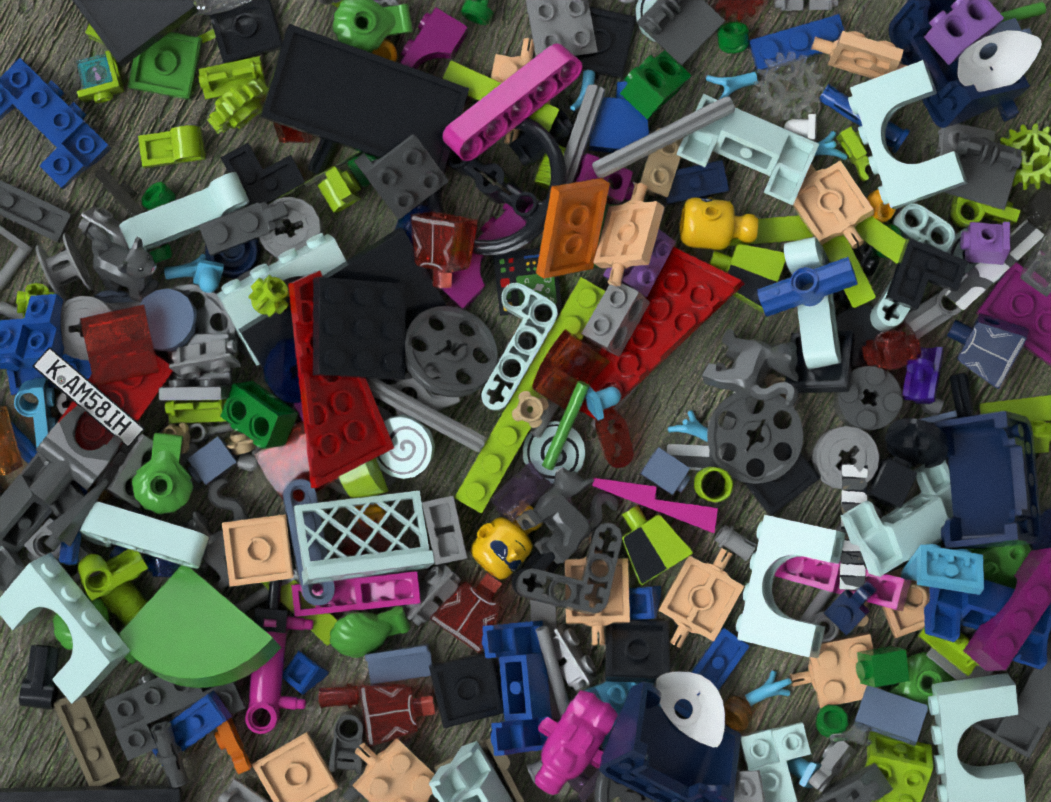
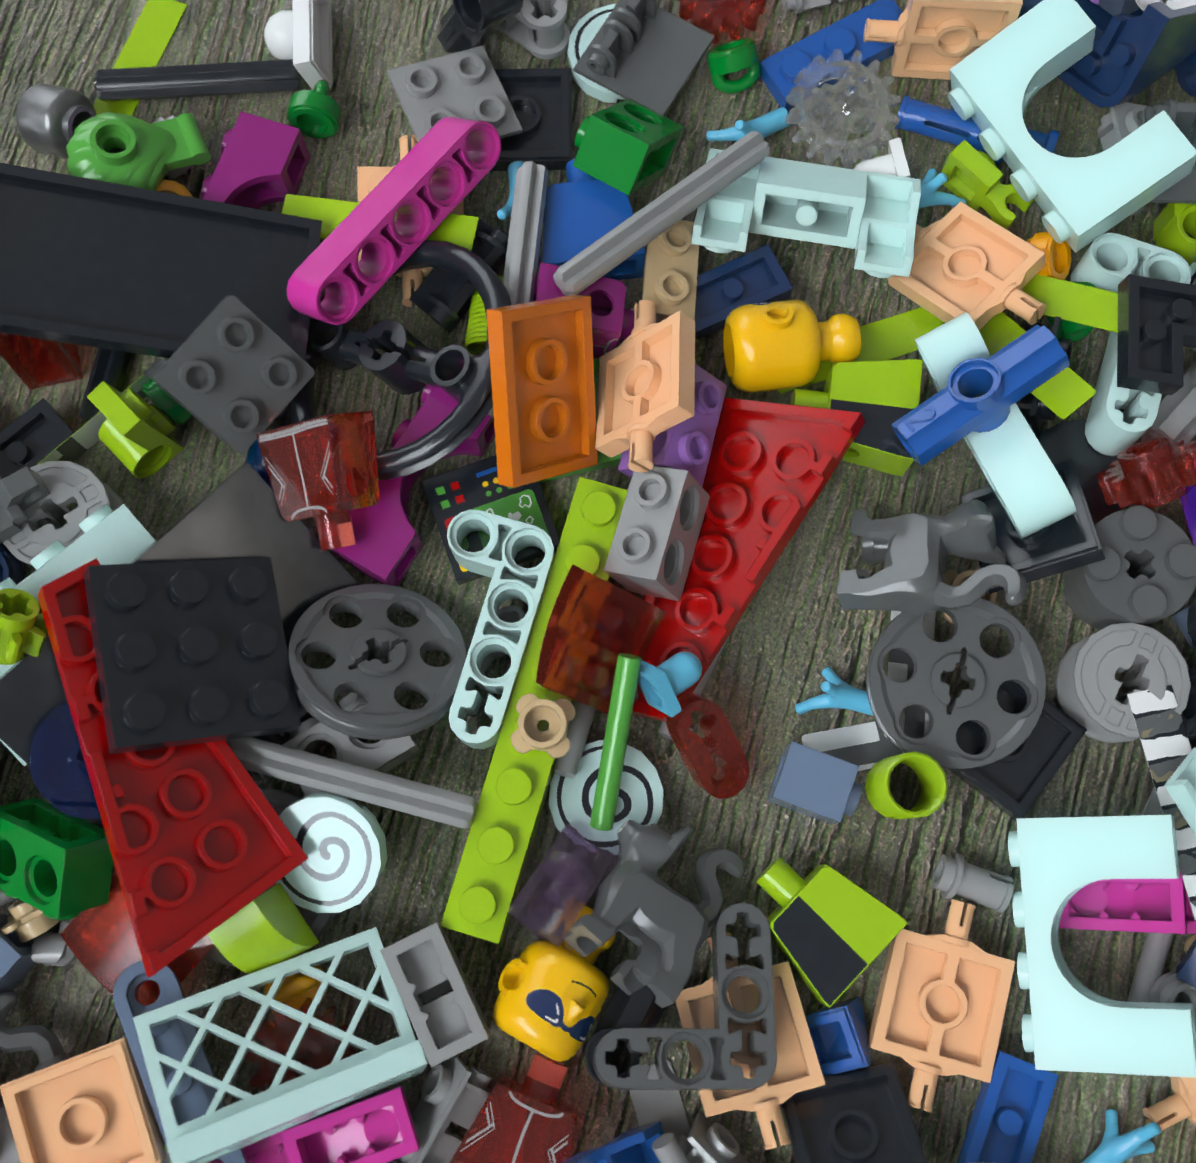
camera: 10 degrees left, 10 degrees down
dark pink slope [591,478,718,533] -> none

